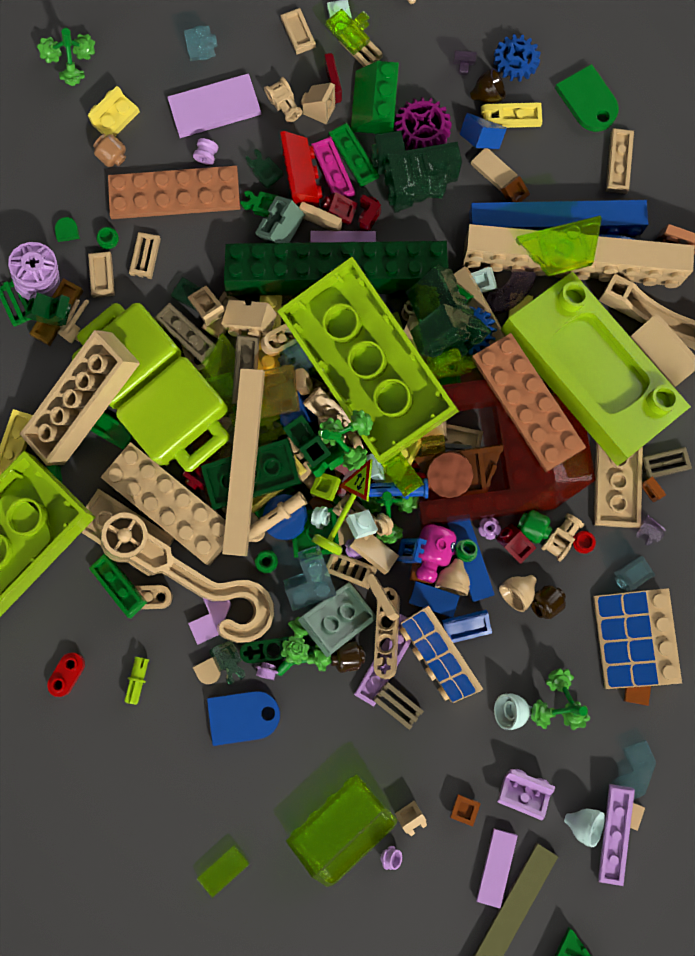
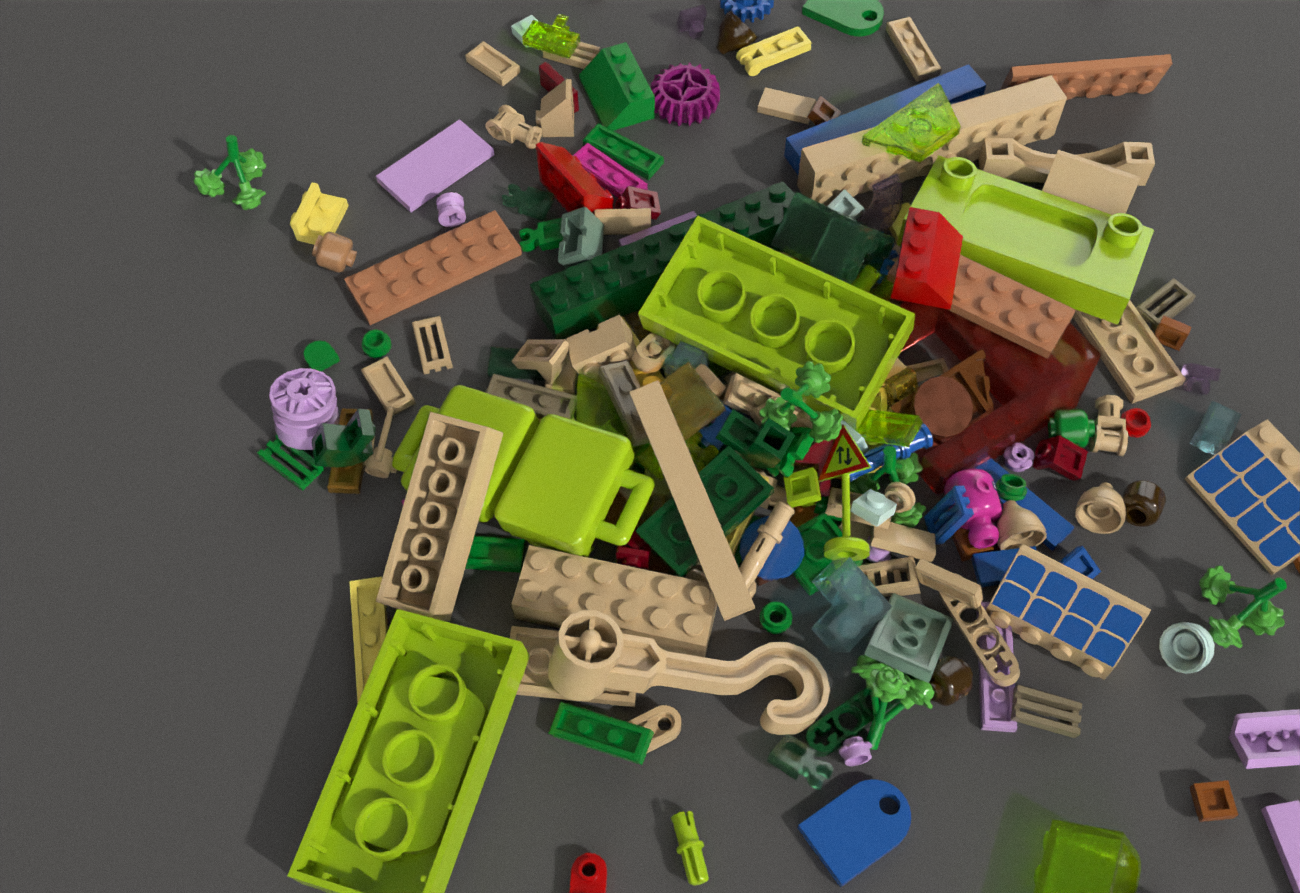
camera: 25 degrees left, 20 degrees down
clear light blue brick [184,26,218,61] -> none
lavender tile [188,598,232,645] -> none
tan tile [193,657,221,684] -> none
light aqua plate [311,506,331,529] -> none
dark red bracket [359,195,381,231] -> none
clear green brick [371,130,462,213] -> none
tan tile [395,801,427,836] -> none
blue slope [460,113,507,149] -> none
none -> red slope [891,207,963,310]

